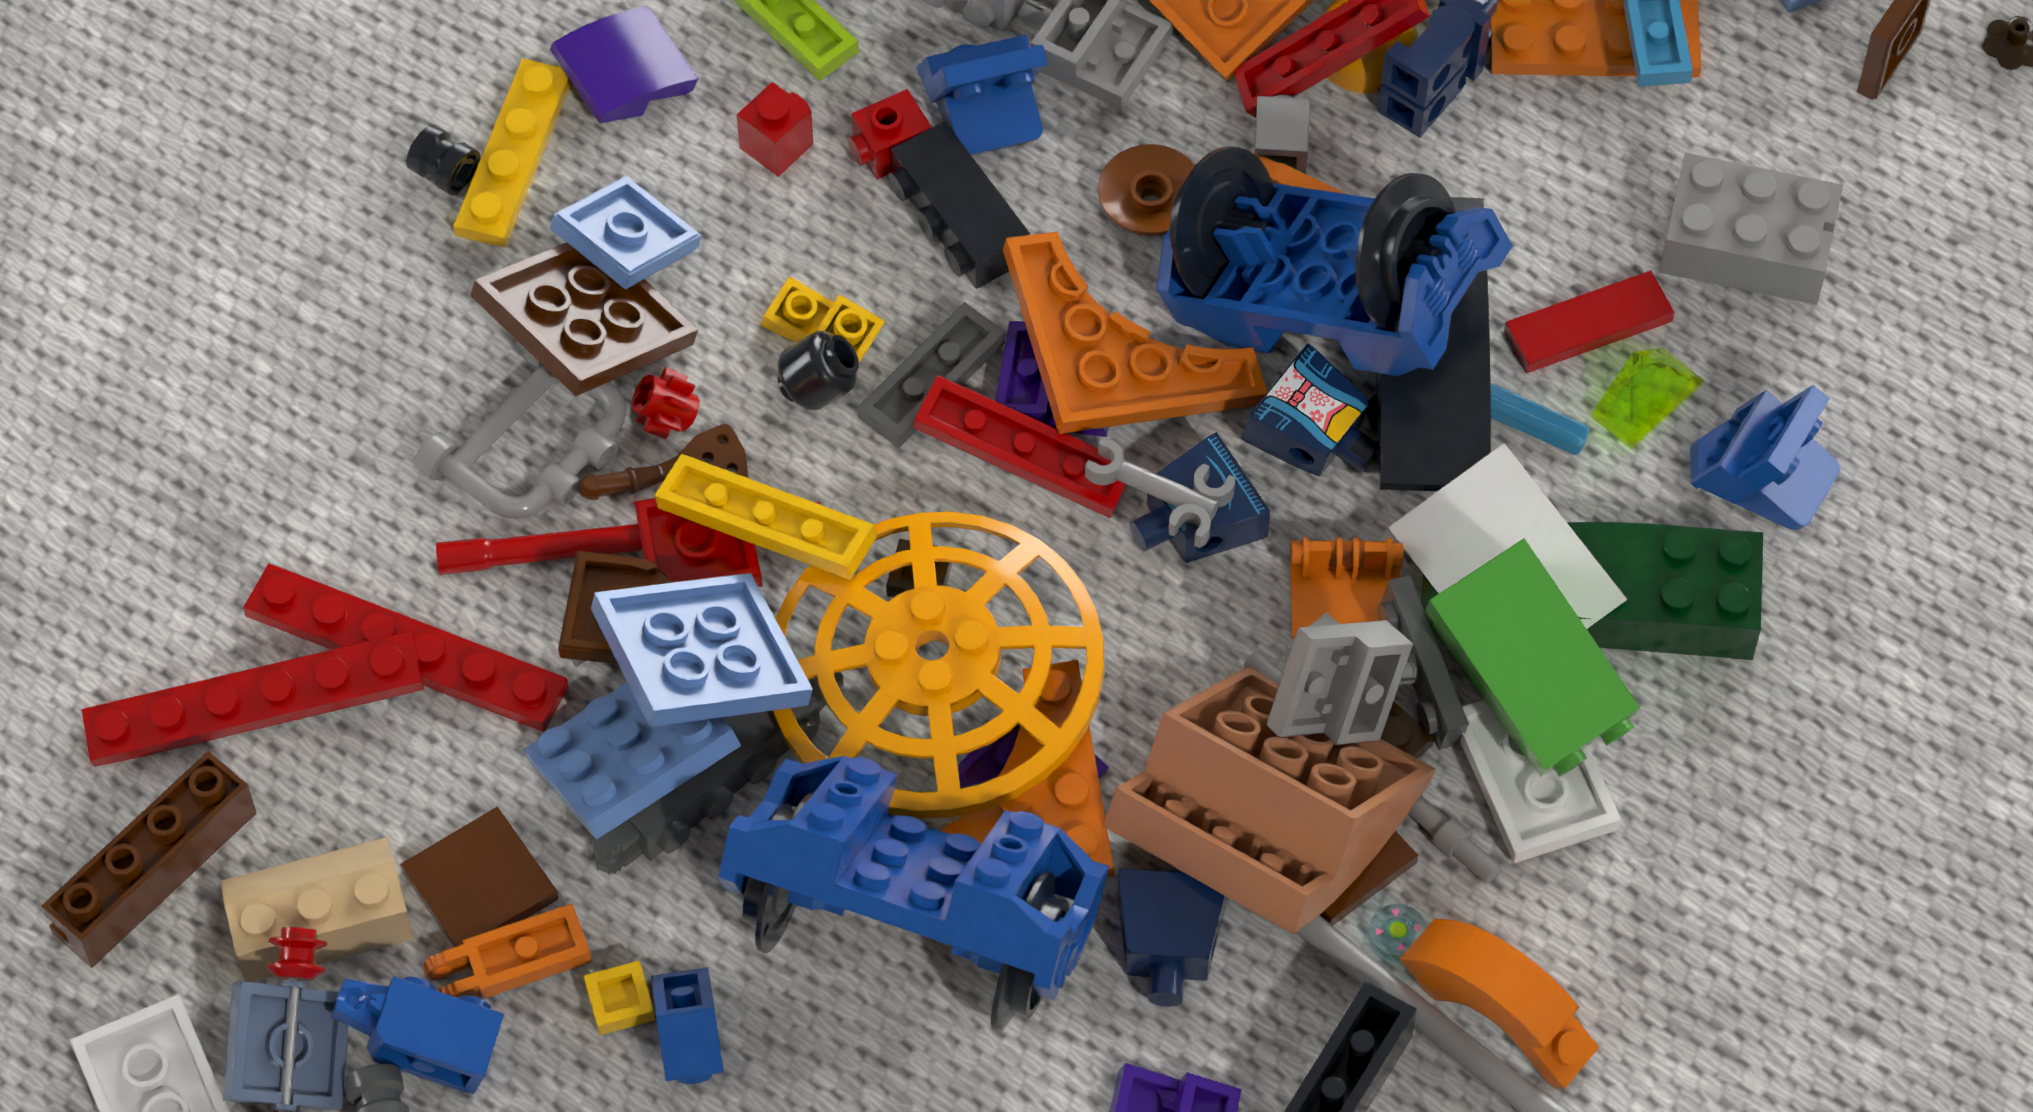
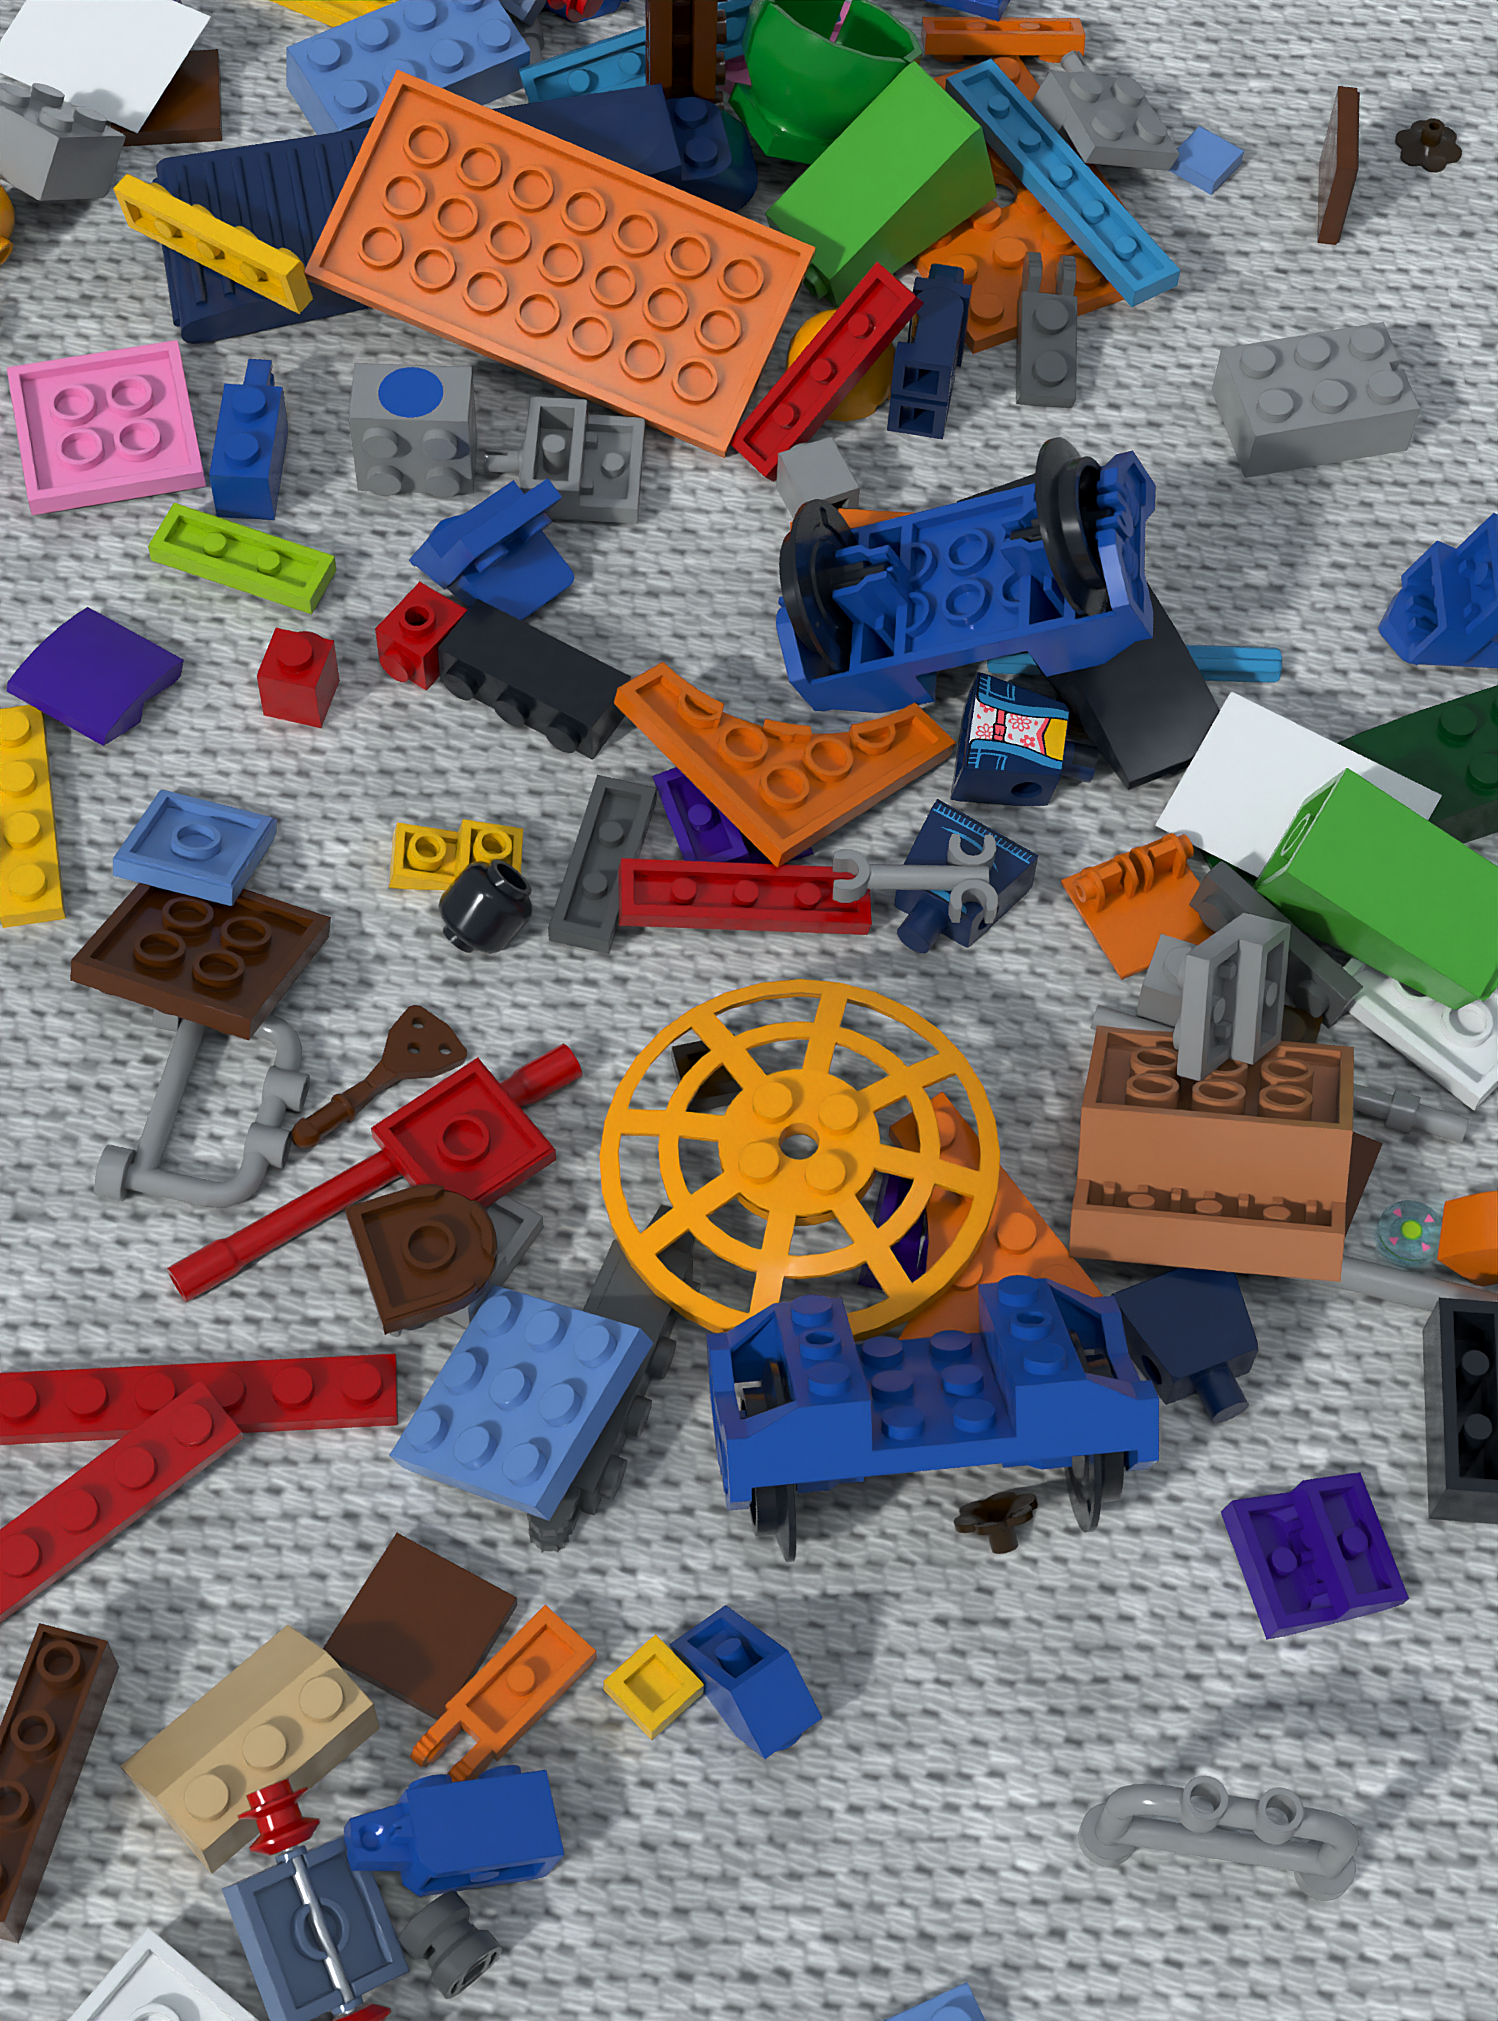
camera: 30 degrees left, 0 degrees up
medium blue plate [591,573,813,727] -> none
red gear [631,367,700,439] -> none
yellow plate [654,454,877,580] -> none
dark orange dish [1098,144,1196,236] -> none
red tile [1504,270,1674,373] -> none
clear neon green slope [1591,348,1704,450] -> none
none -> dark brown plant [954,1491,1038,1554]
none -> dark grey hinge [1016,252,1077,408]

